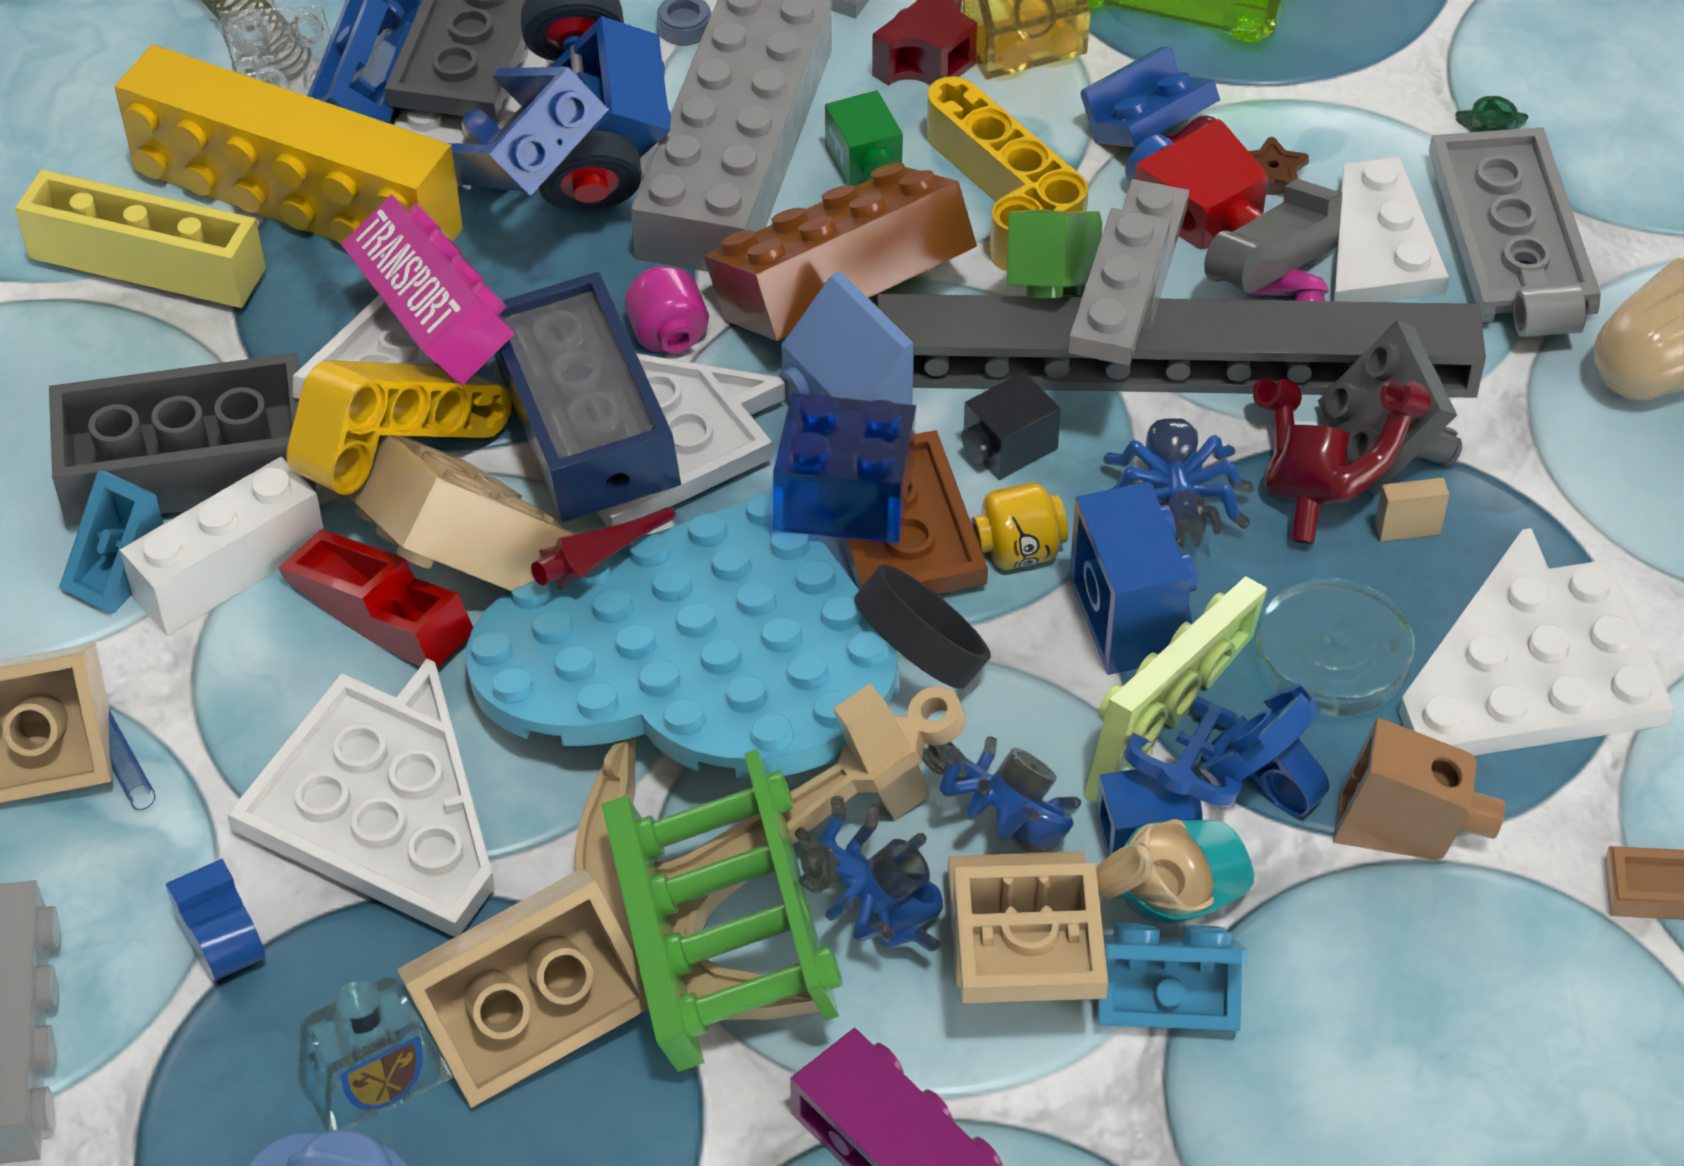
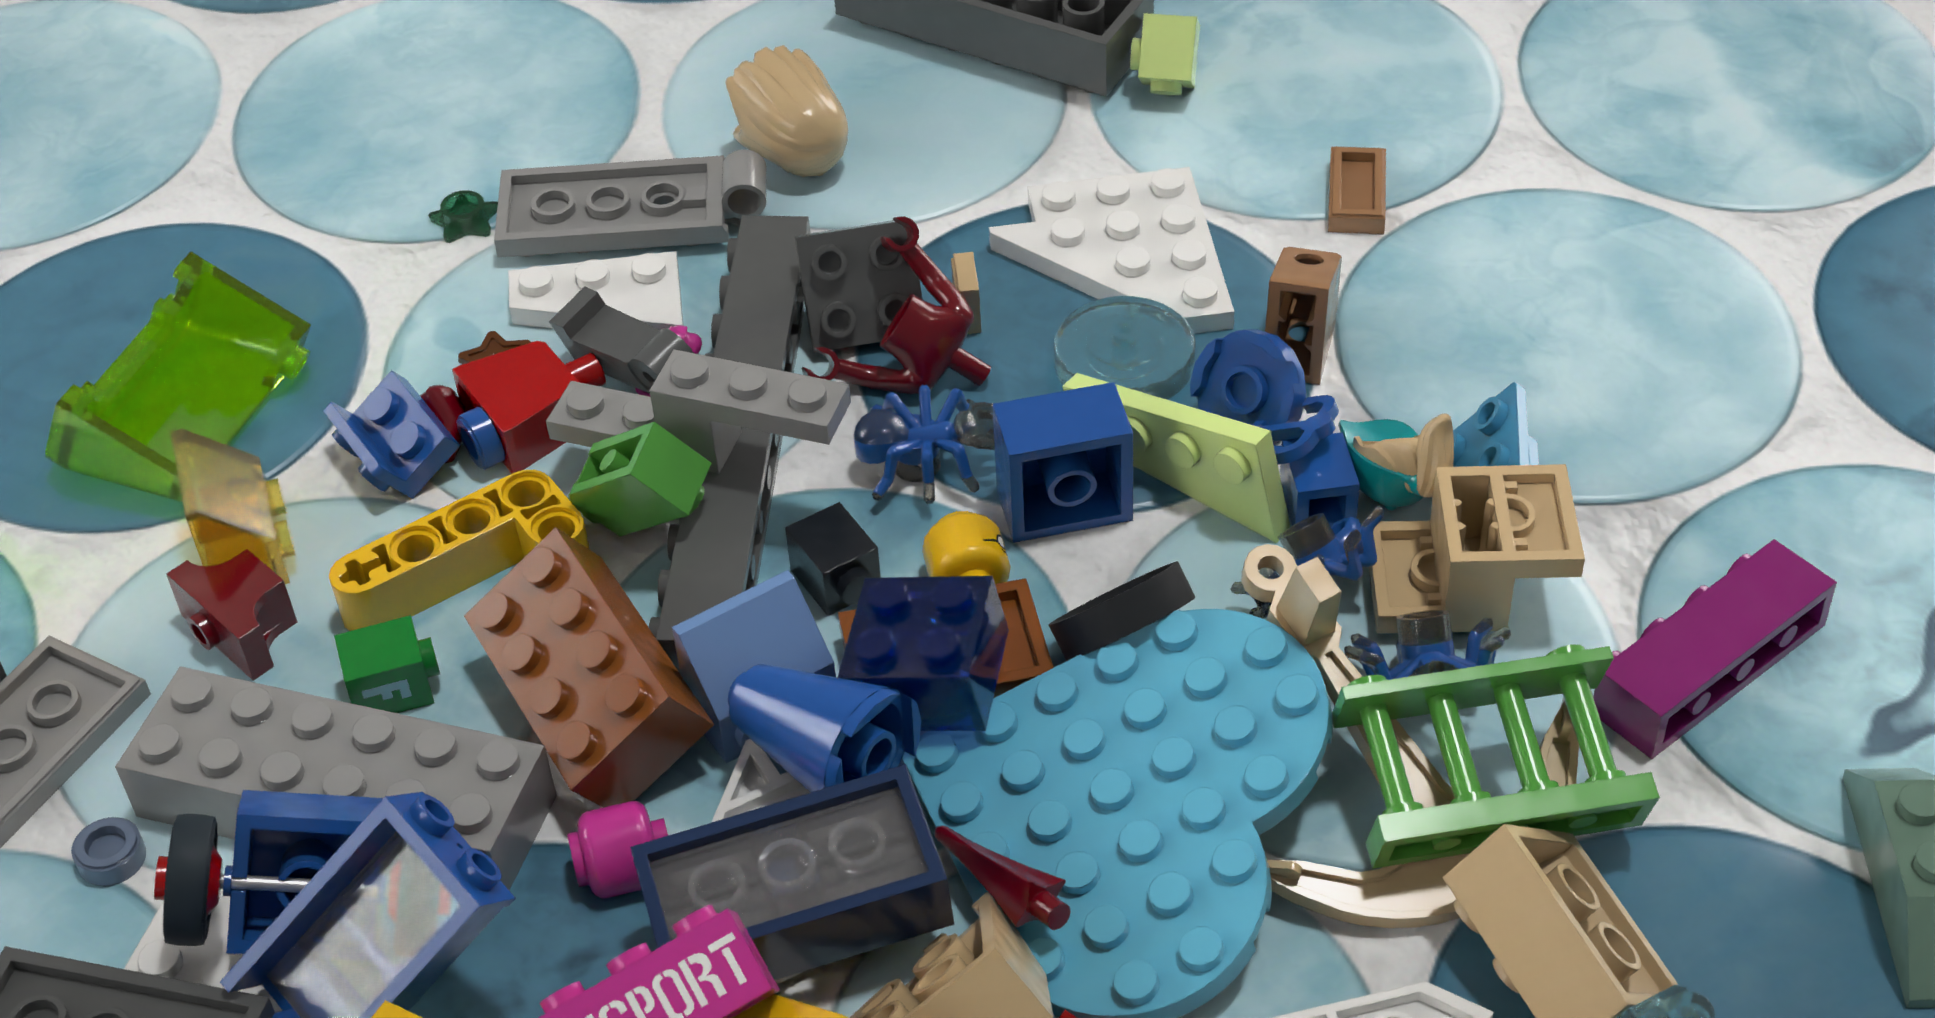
camera: 85 degrees left, 5 degrees down
none -> blue cone [728,664,921,793]

